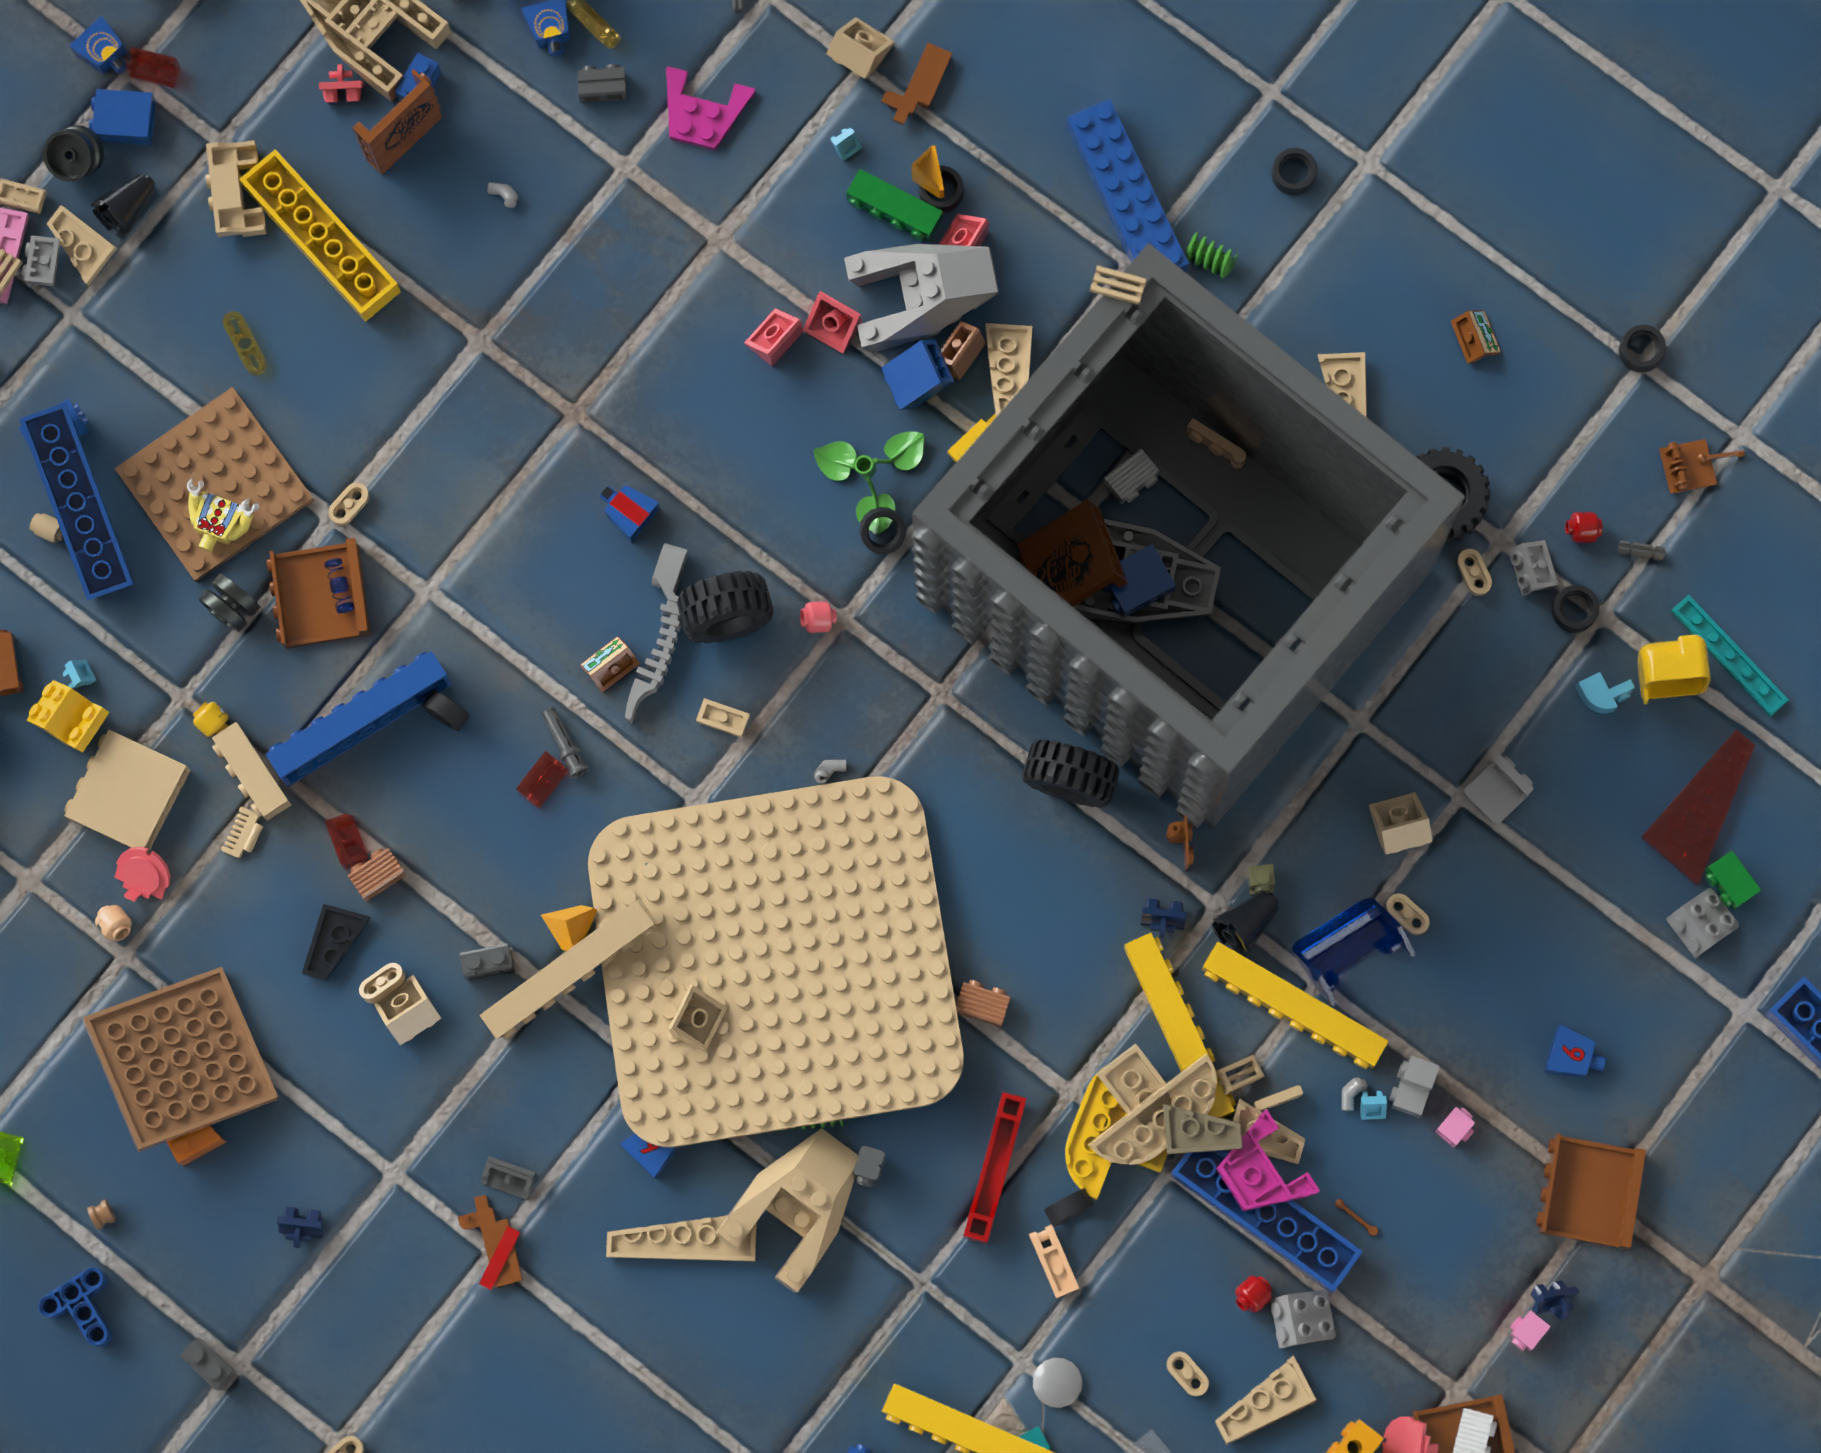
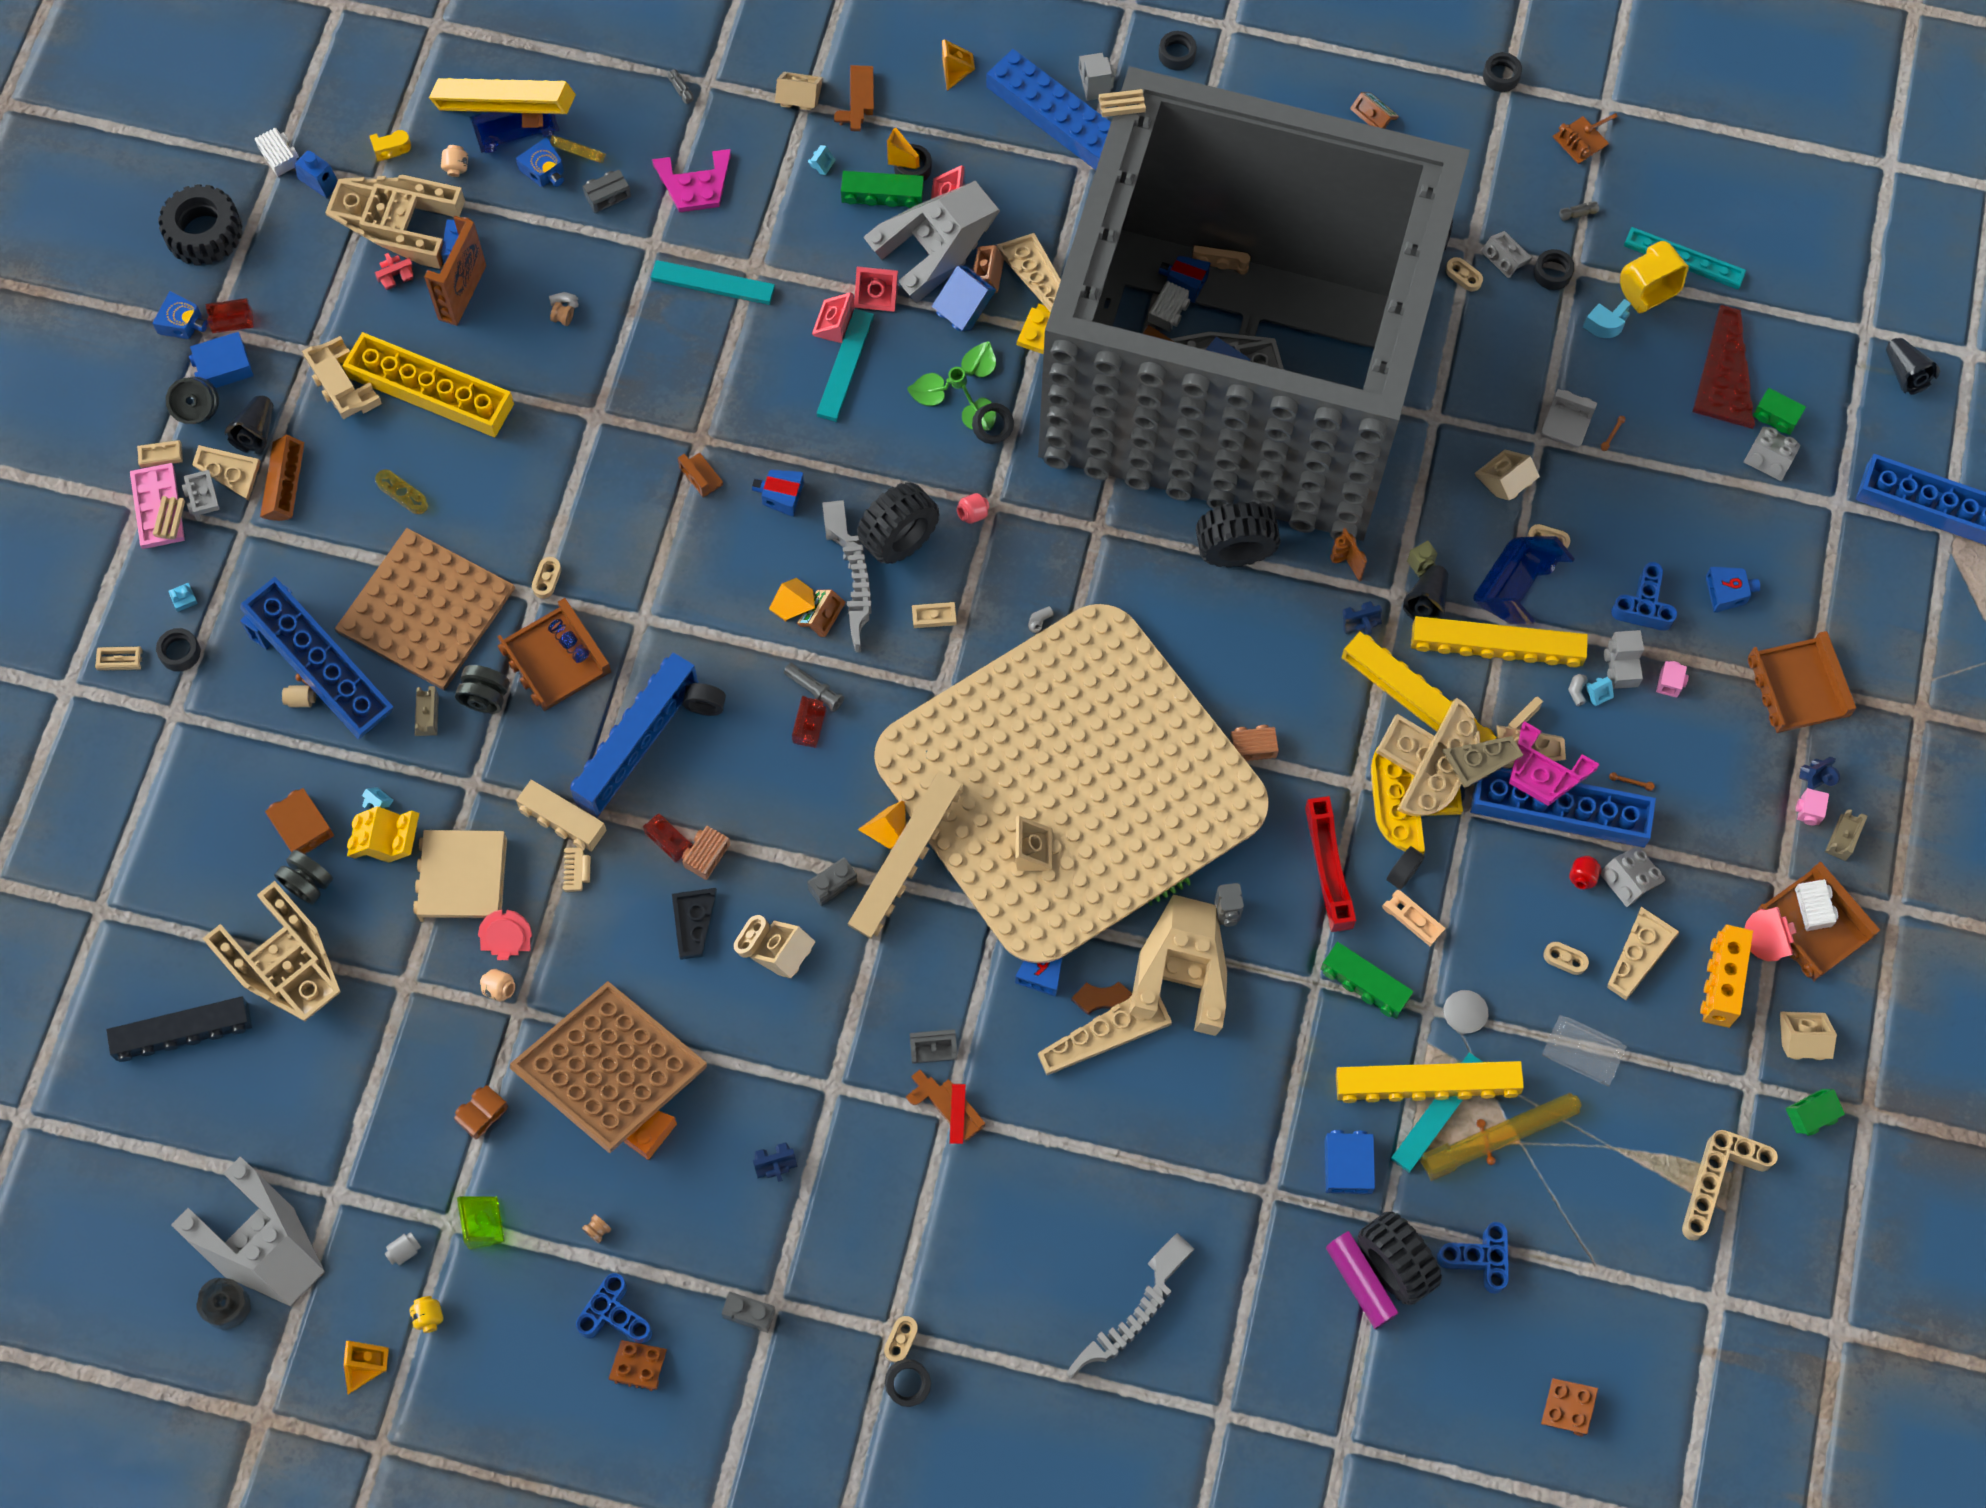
camera: 30 degrees left, 10 degrees down
torso [187,478,259,552] -> none
yellow head [192,701,229,737] -> none
tan tile [1216,1055,1265,1095] -> none
red head [1565,512,1603,543] -> none
none -> dark orange brick [260,435,305,521]
none -> dark tan hinge [415,686,439,736]
none -> dark orange brick [454,1085,508,1140]
none -> medium nougat wheel [550,302,574,326]
none -> dark orange hinge [609,1340,667,1391]
none -> teal tile [651,260,775,305]
none -> dark orange panel [678,453,723,498]
none -> light orange slope [769,578,815,622]
none -> teal tile [816,309,874,422]
none -> light orange slope [942,39,975,91]
none -> reddish brown tile [1071,981,1132,1015]
none -> light grey brick [1078,53,1115,101]
none -> blue torso [1159,256,1211,303]
none -> green brick [1320,941,1414,1019]
none -> dark orange hinge [1601,415,1626,451]
none -> blue beam [1611,562,1677,631]
none -> dark tan hinge [1825,810,1867,861]

